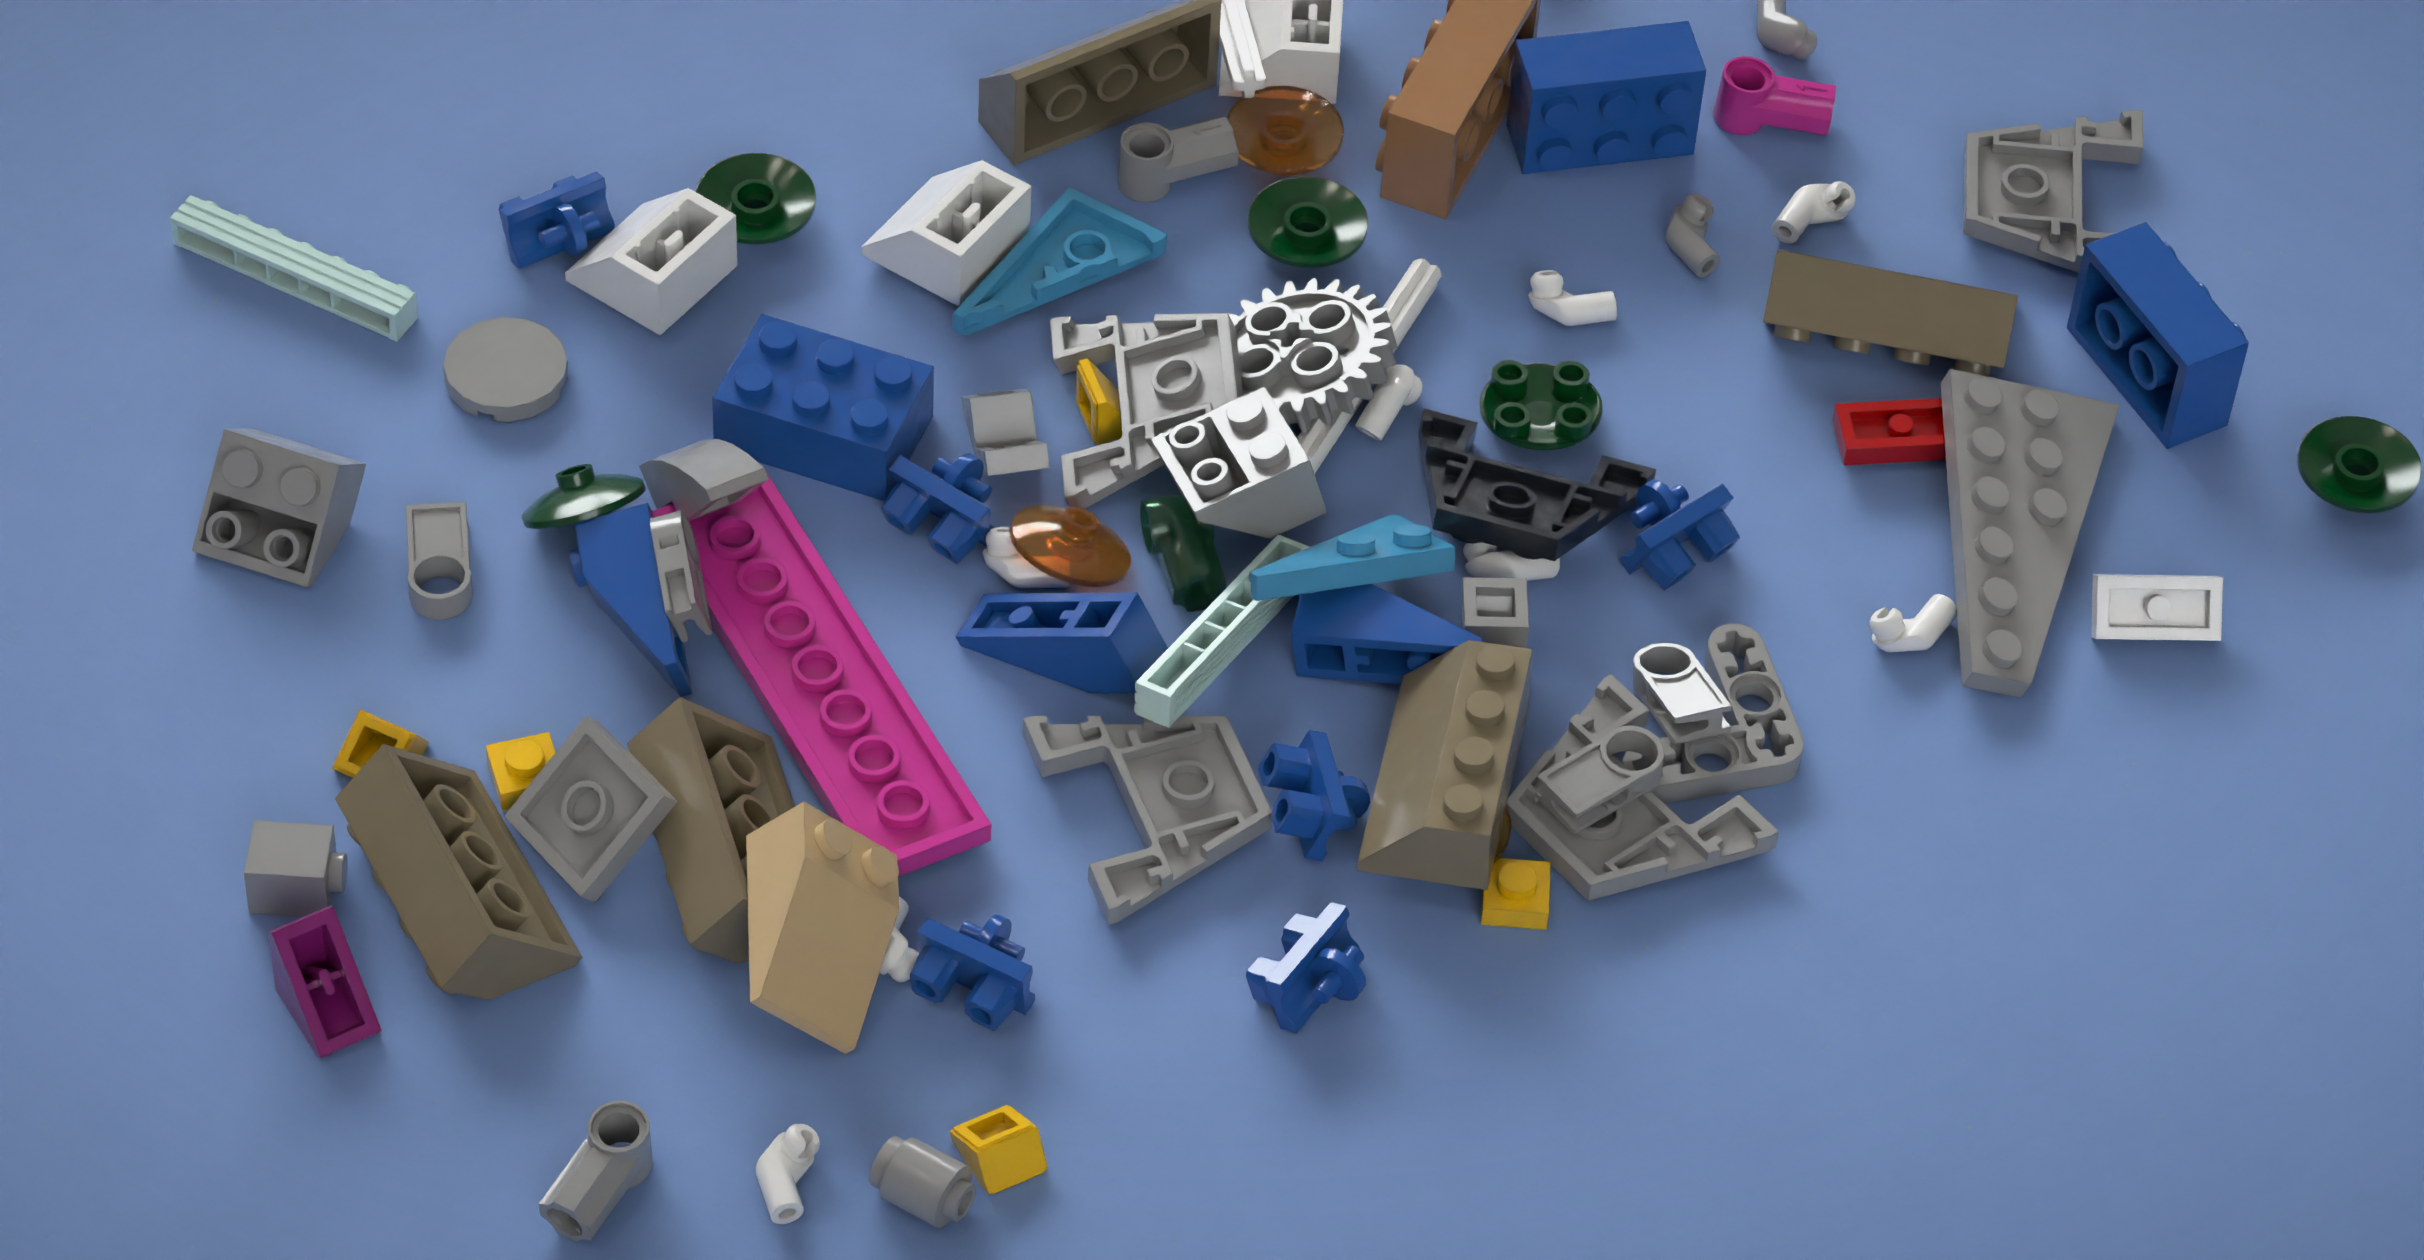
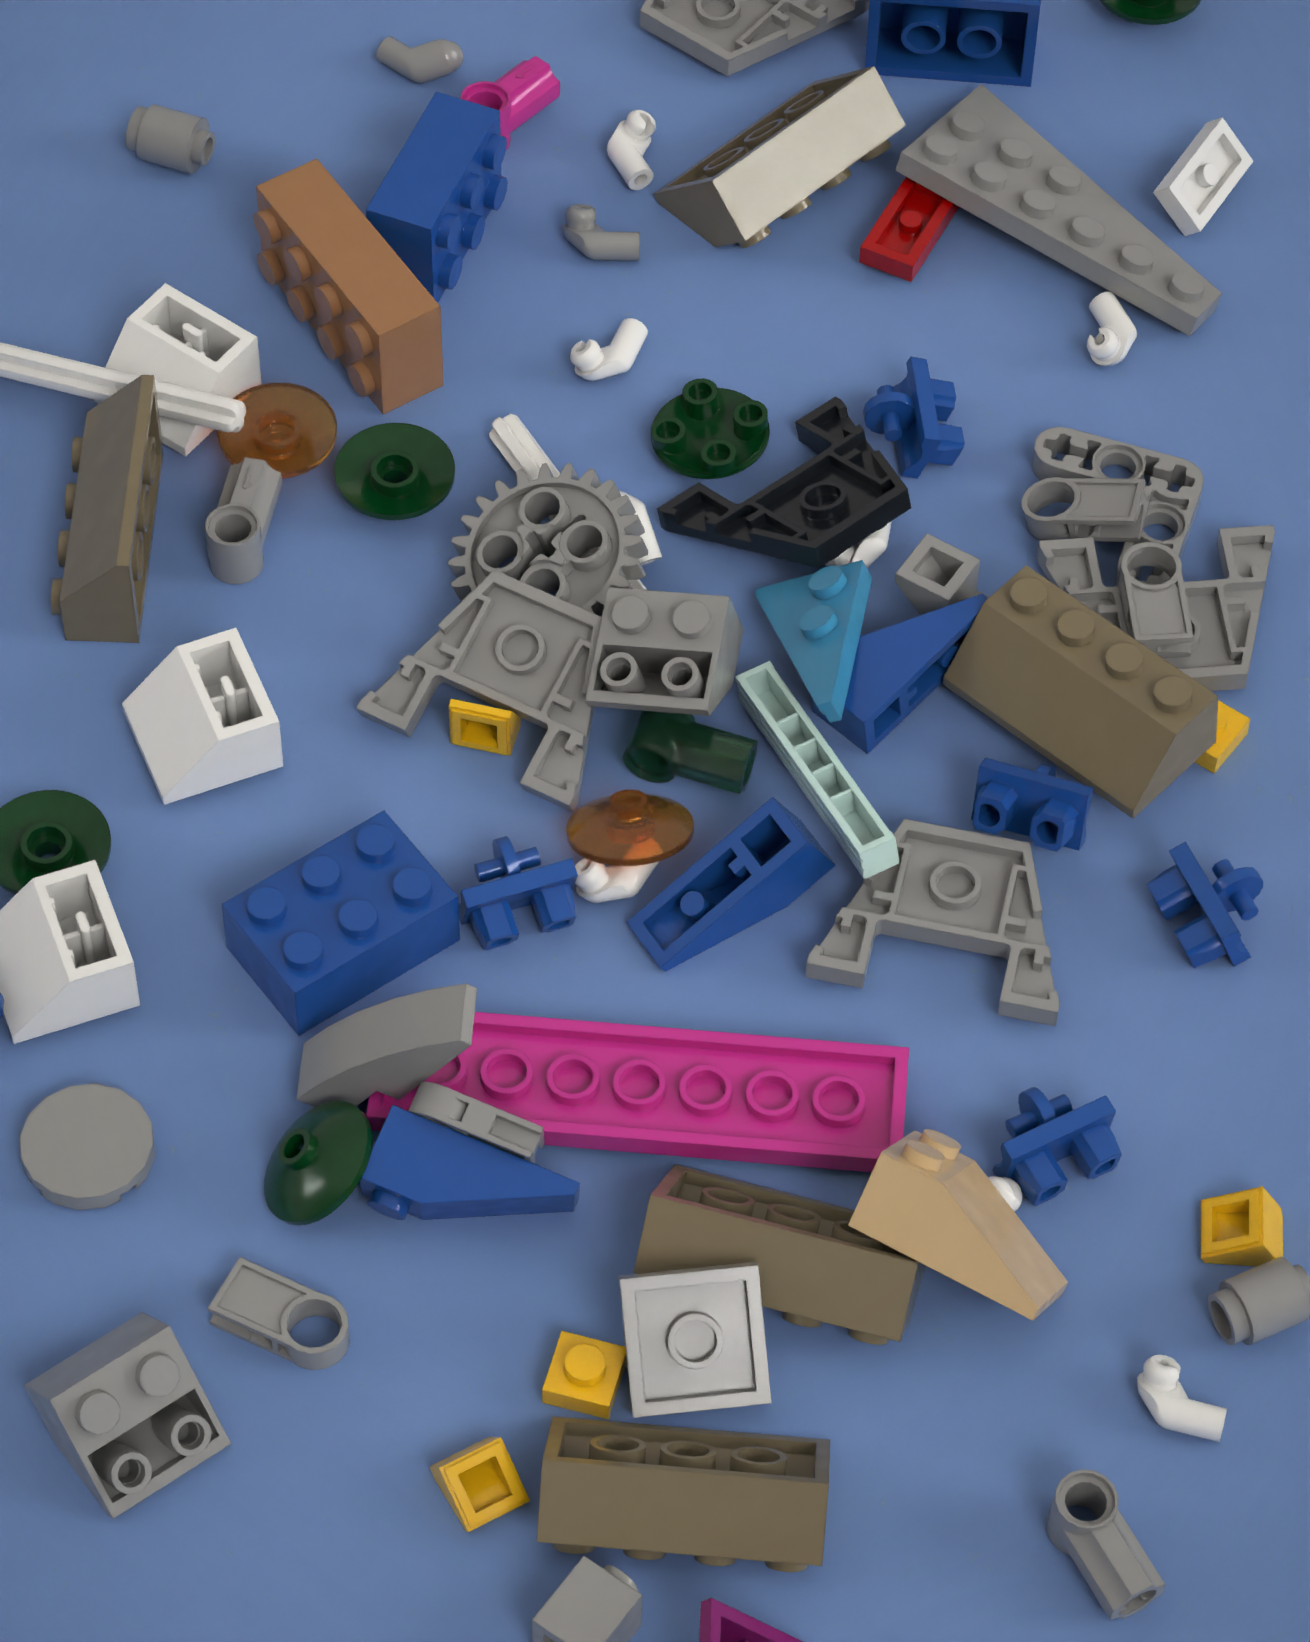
camera: 55 degrees left, 5 degrees up
dark azure wing [953,187,1167,336] -> none
light grey slope [961,389,1050,476] -> none

